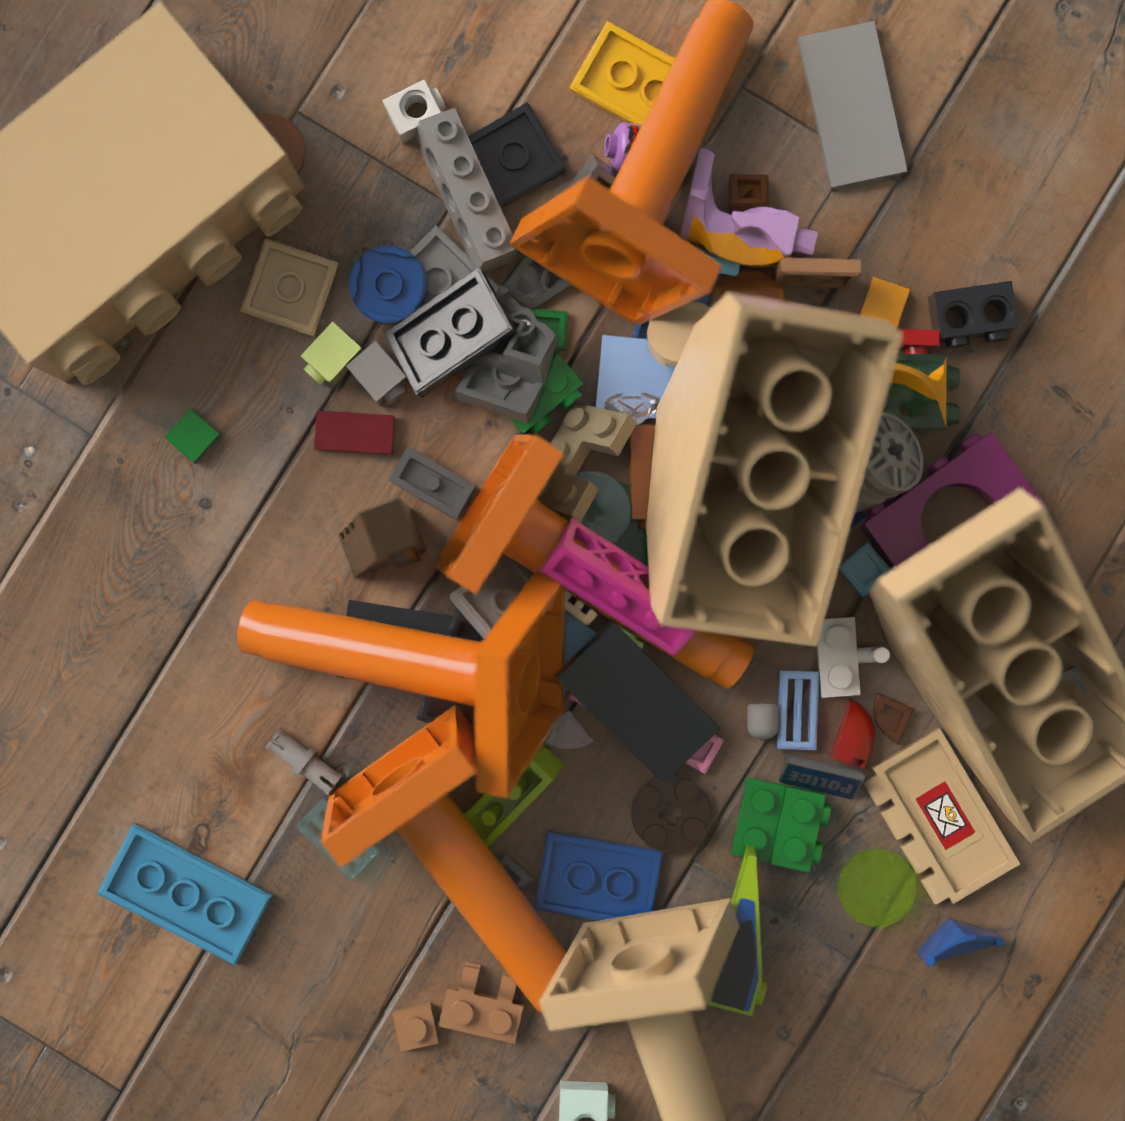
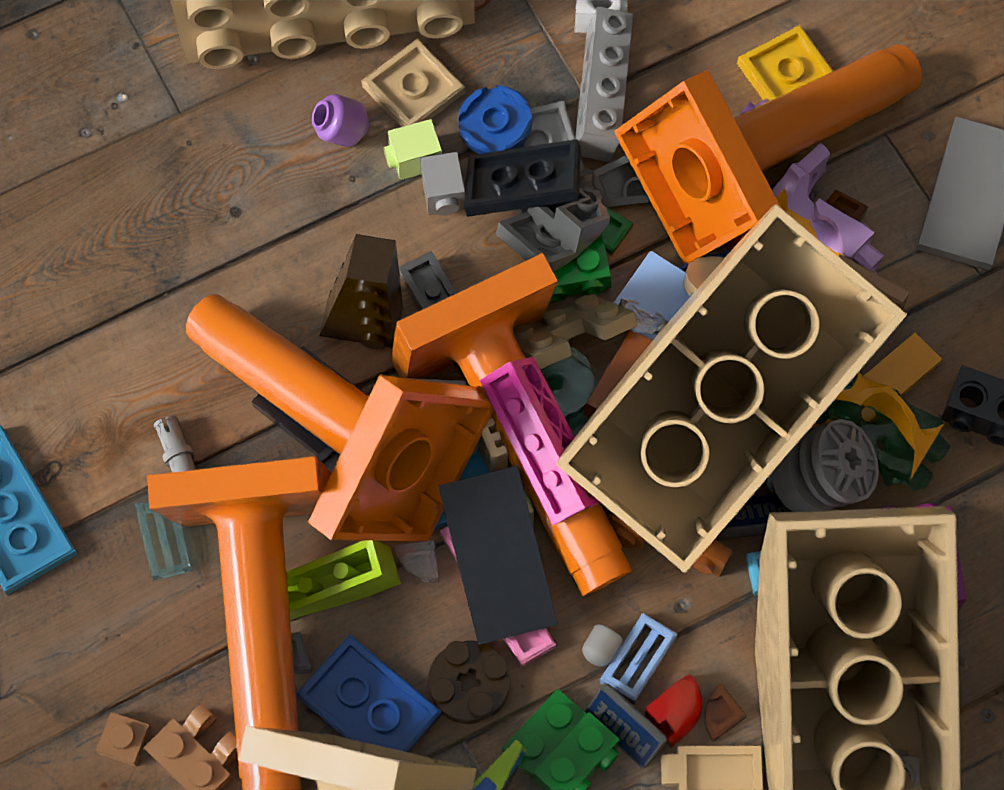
camera: 30 degrees right, 20 degrees down
green tile [164,409,221,464] -> none
dark red tile [314,410,395,455] -> none
black tile [468,102,567,209] -> none
white plate [816,617,890,698] -> none
red plate [899,329,940,357] -> none
none -> medium lavender head [312,94,369,147]

